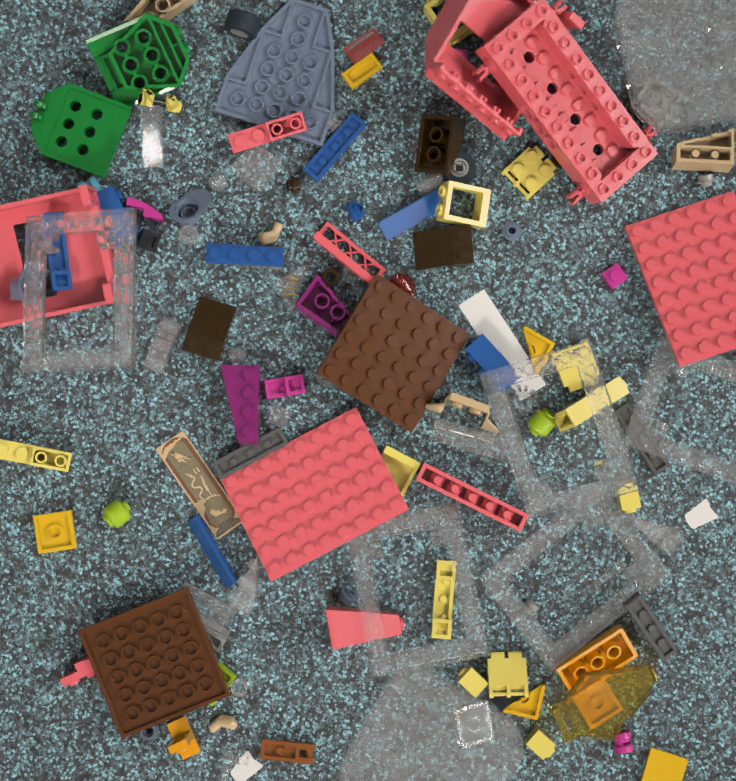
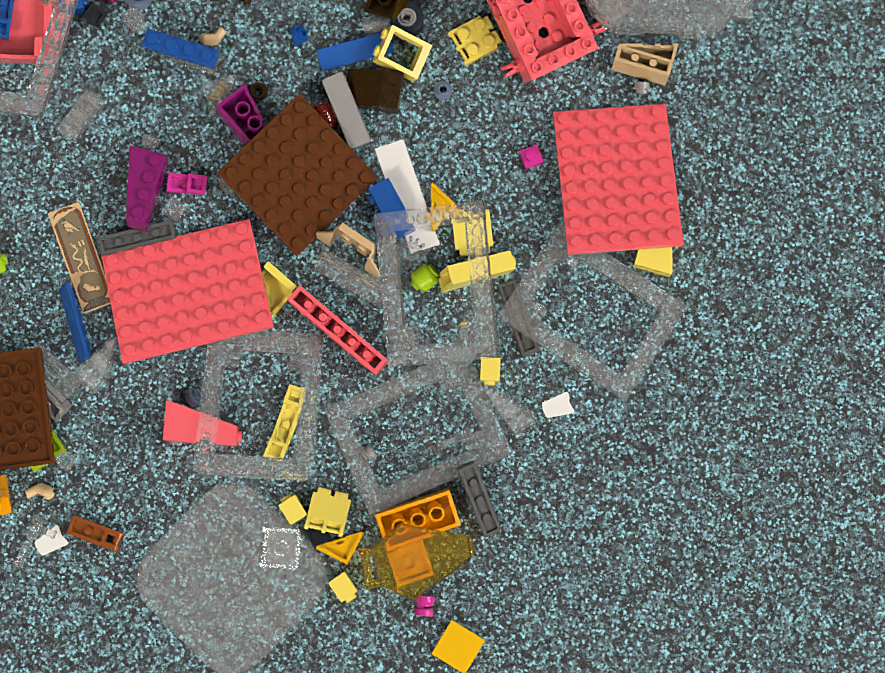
camera: 15 degrees right, 5 degrees down
dark brown slope [182,296,237,362] -> none
coral fence [313,221,386,284] -> none
none -> light grey slope [322,72,371,149]

